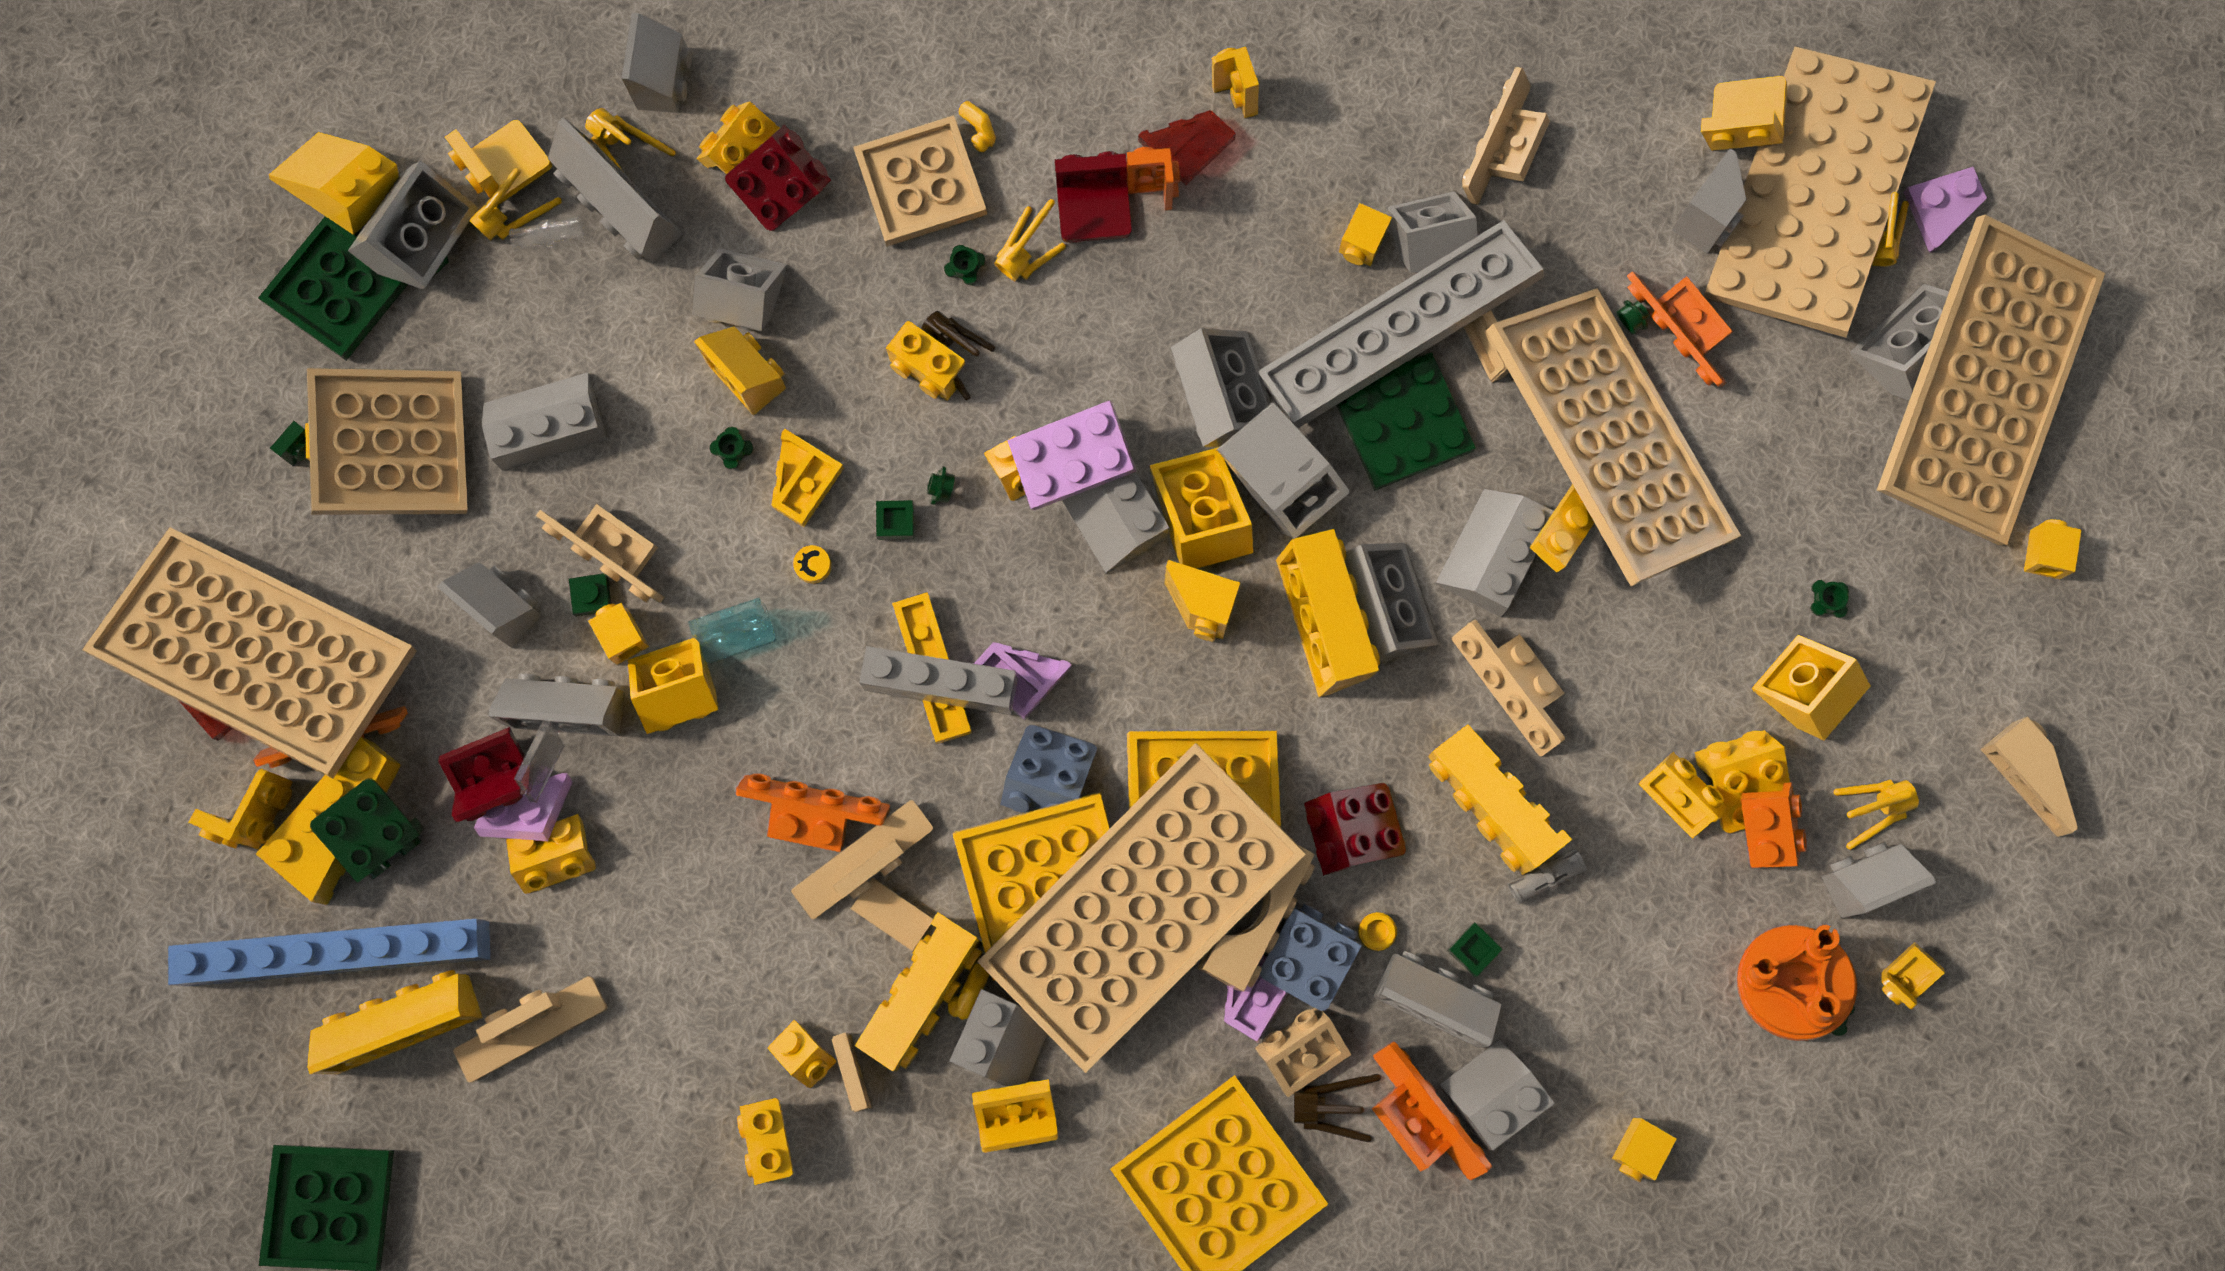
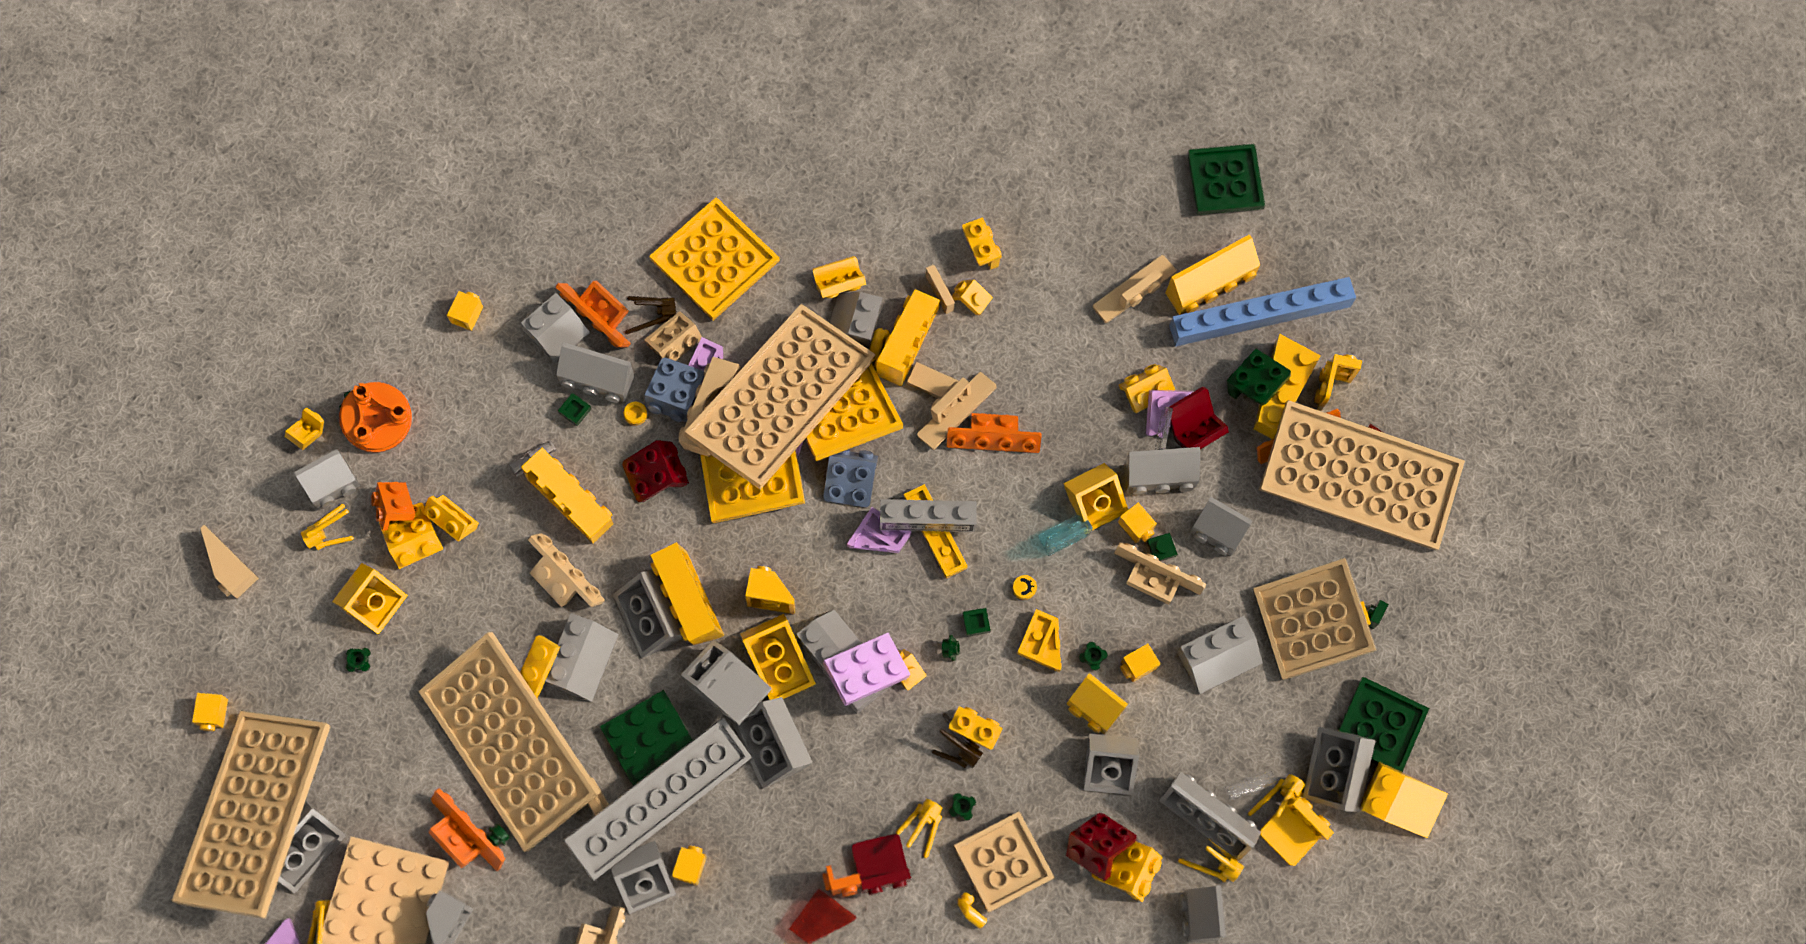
camera: 165 degrees right, 5 degrees down
none -> yellow brick [1120,644,1160,682]

